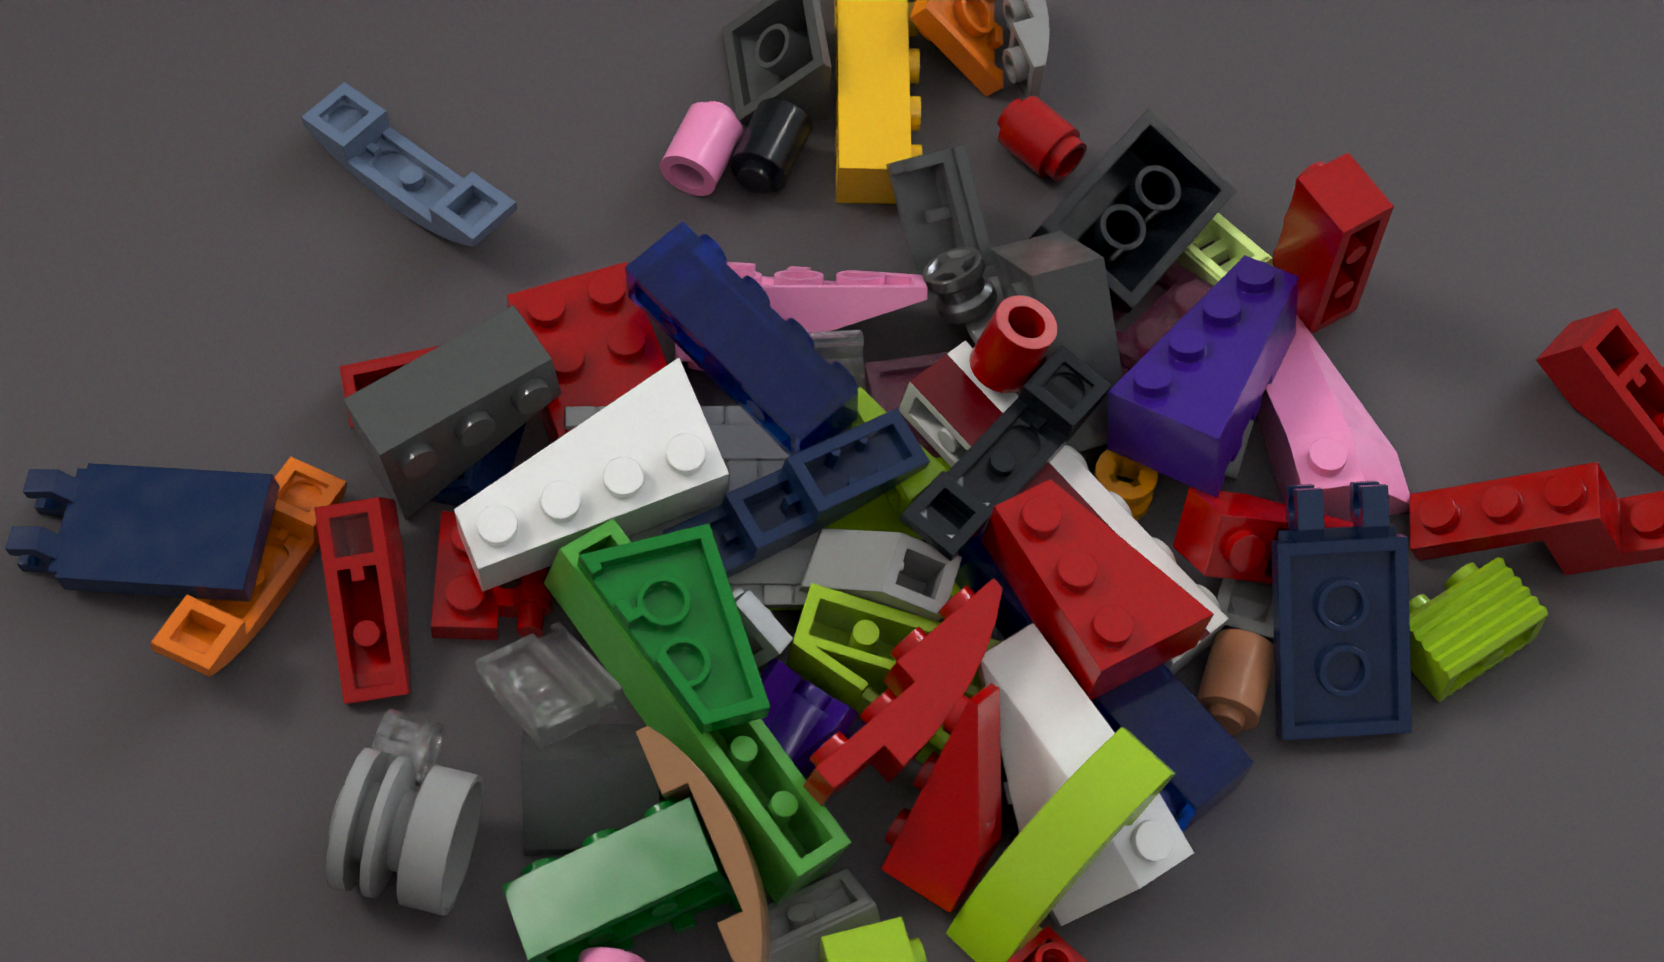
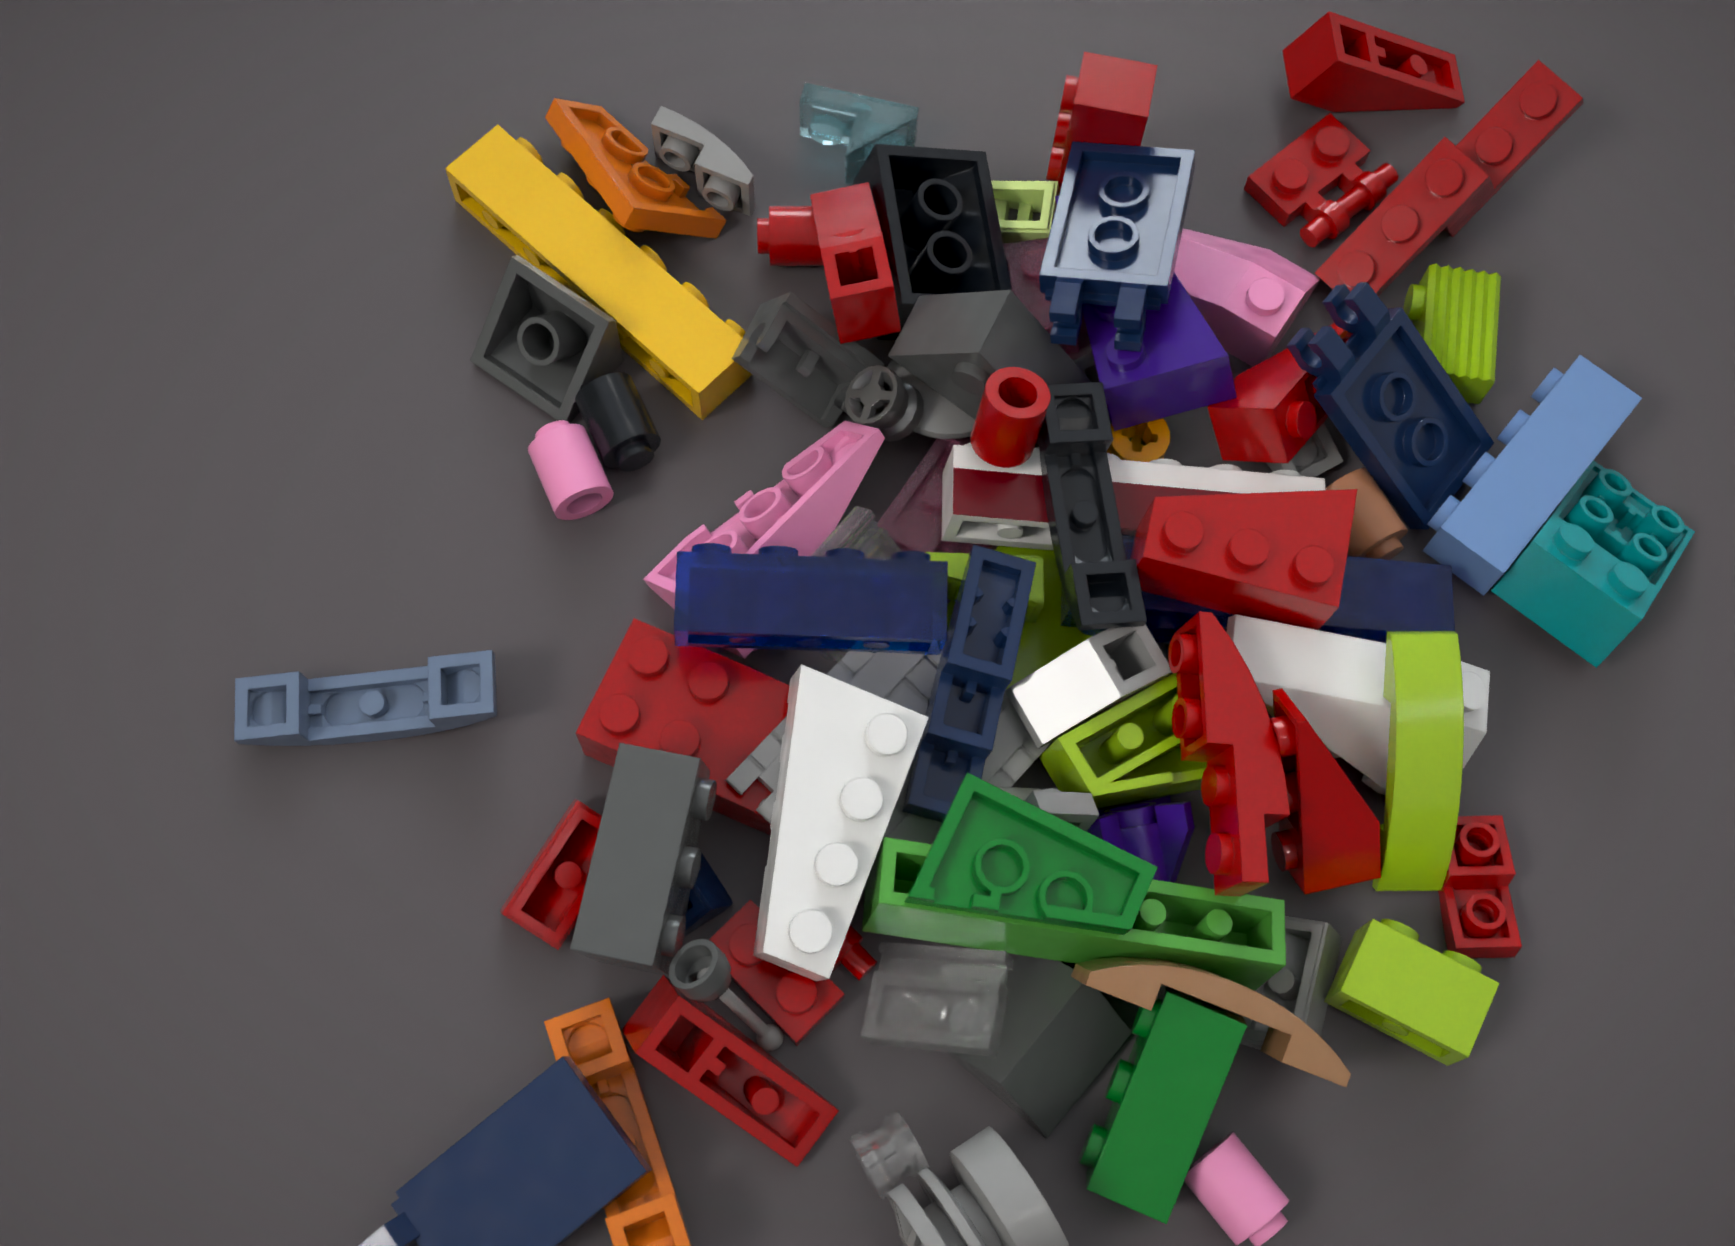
camera: 45 degrees left, 10 degrees up
none -> dark grey hinge [669,939,783,1051]
none -> clear light blue slope [799,83,919,184]
none -> red slope [810,182,901,344]
none -> dark blue tile [1039,141,1195,352]
none -> red plate [1244,113,1399,248]
none -> medium blue brick [1422,355,1642,596]
none -> teal slope [1491,460,1695,668]

